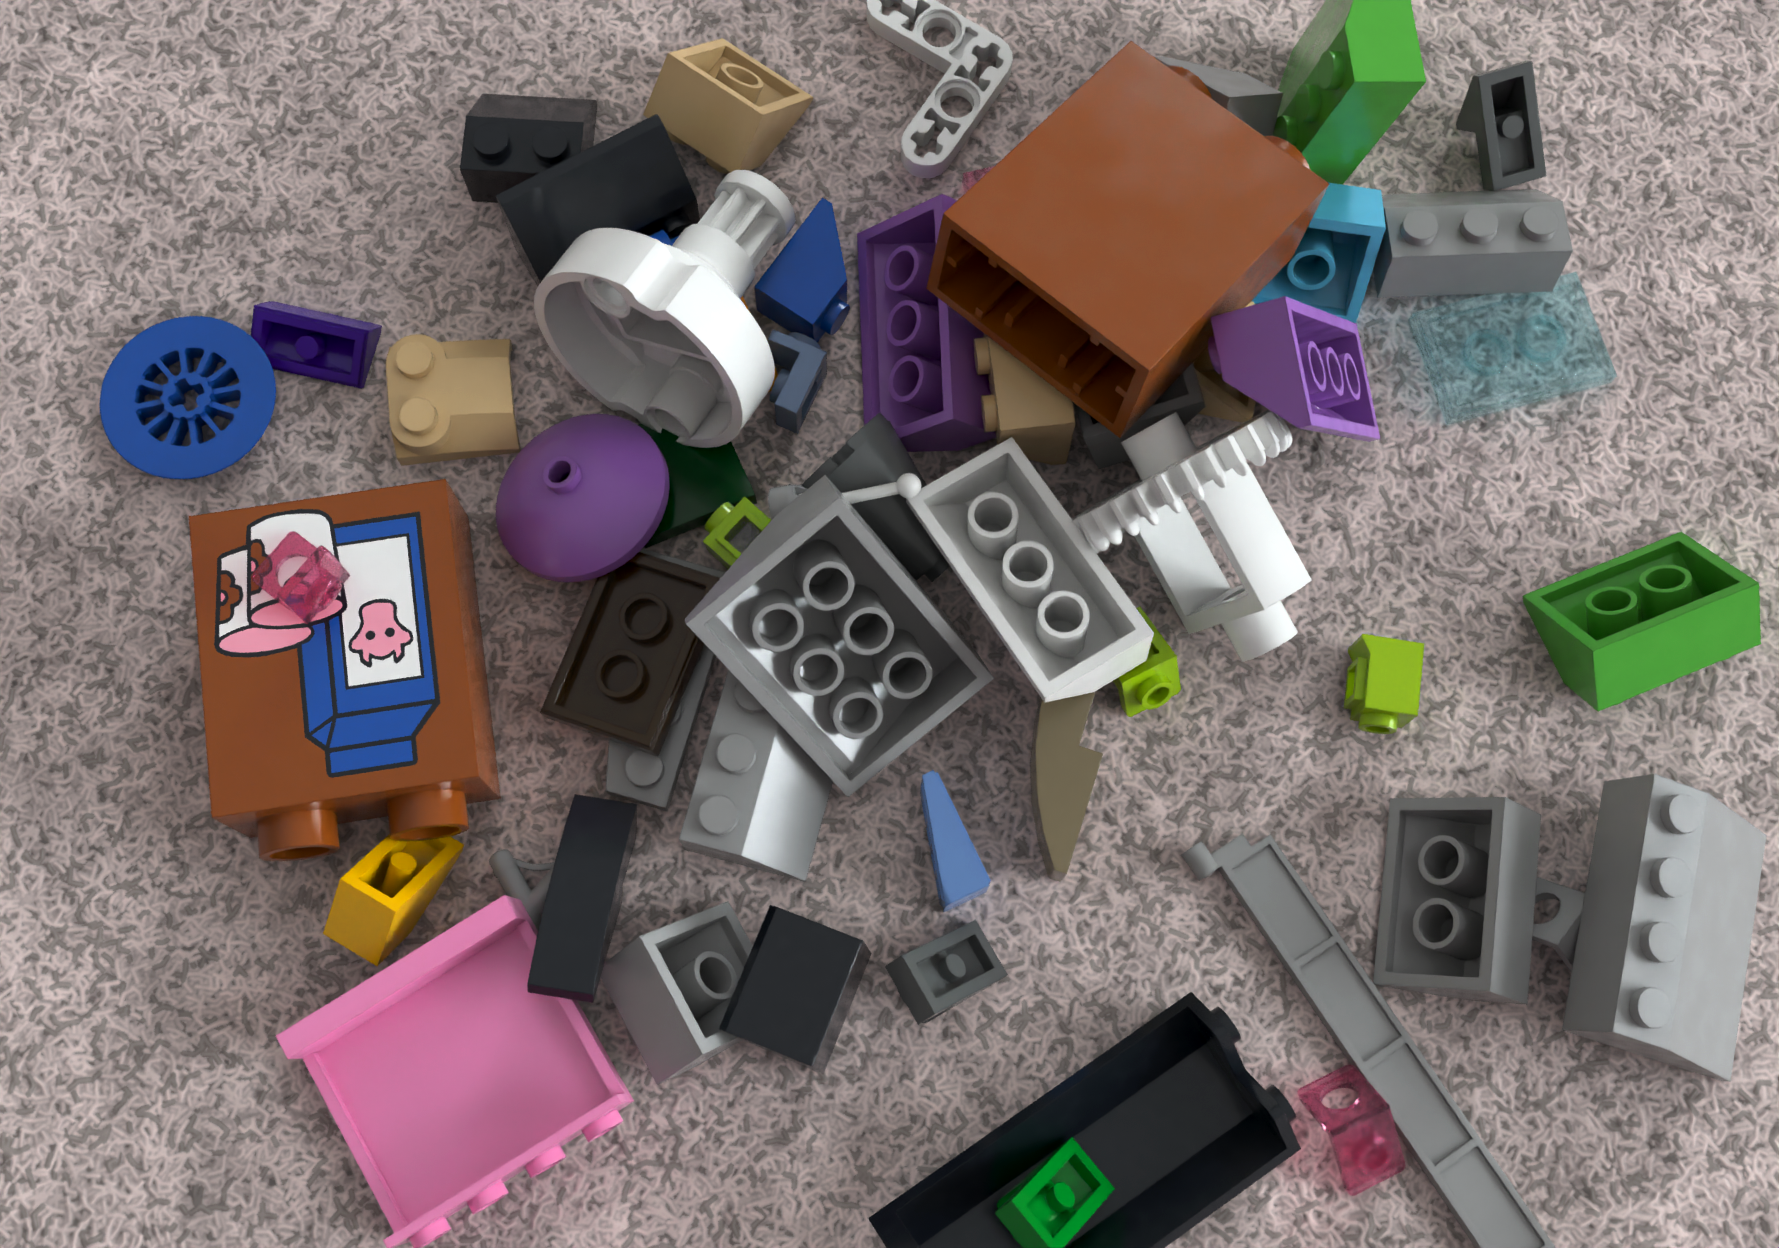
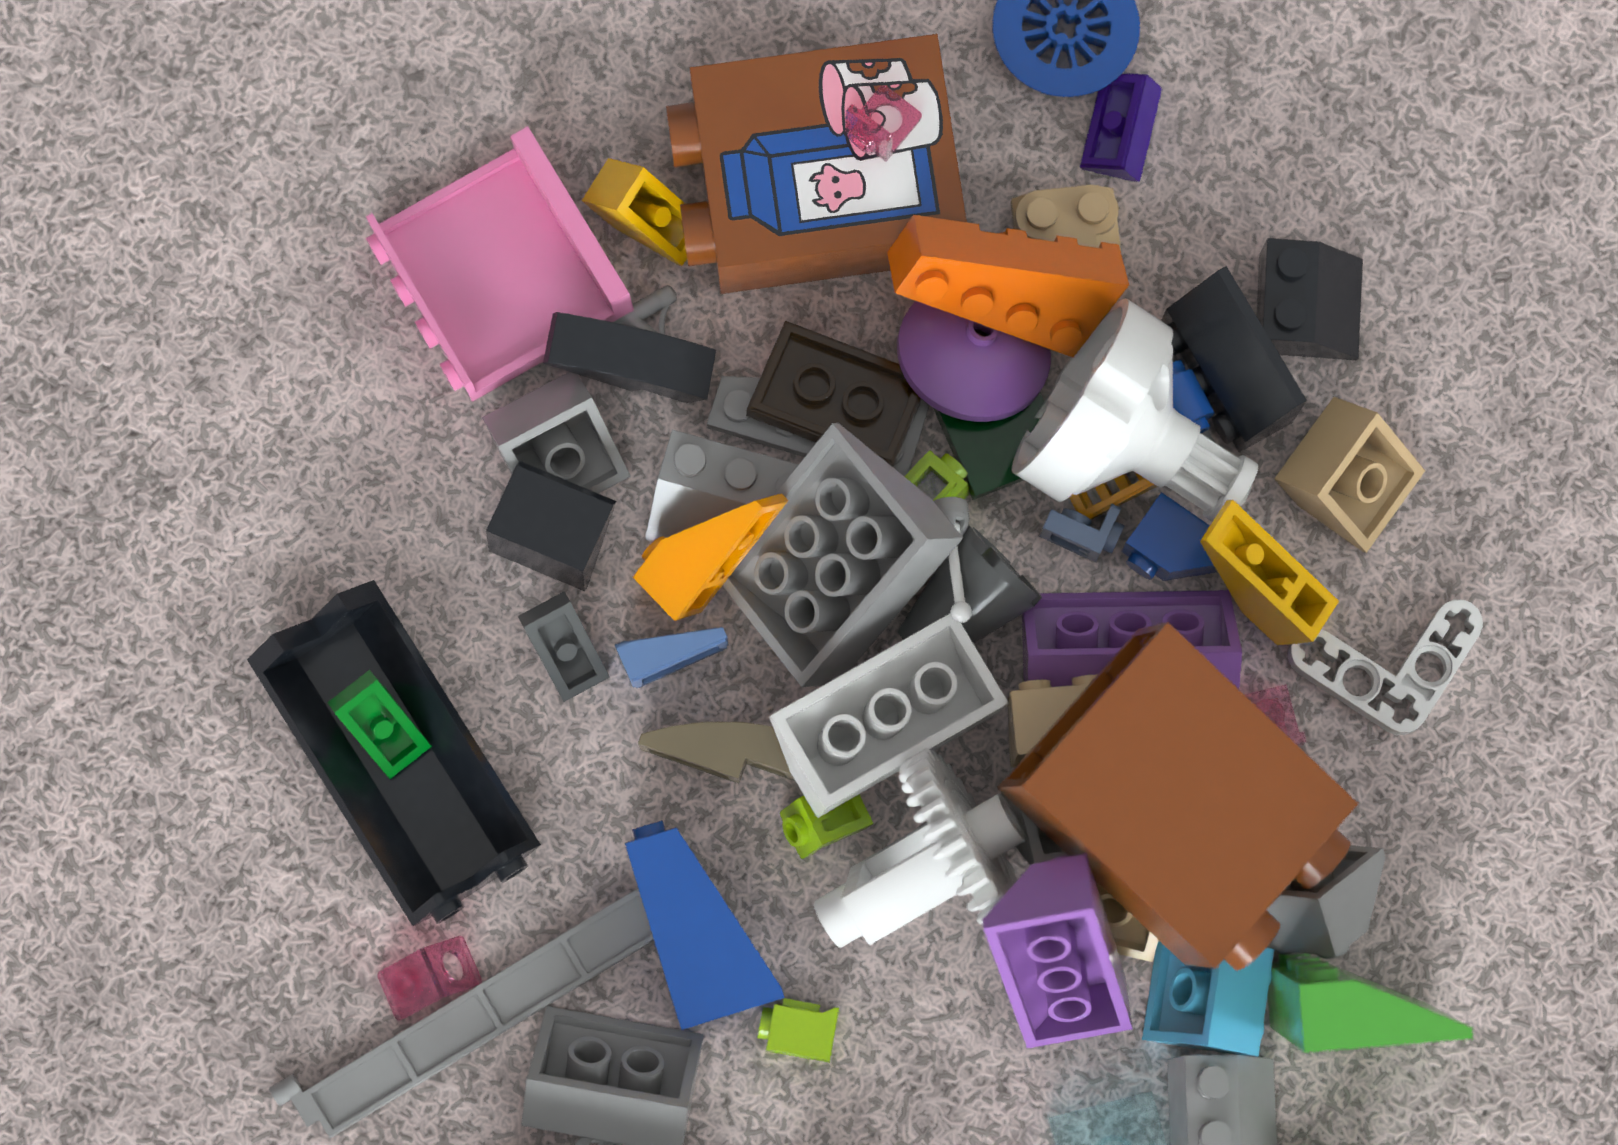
camera: 95 degrees right, 5 degrees up
none -> blue slope [625,820,784,1030]
none -> light orange slope [633,493,789,621]
none -> orange wedge [887,215,1129,358]
none -> yellow slope [1200,499,1339,645]

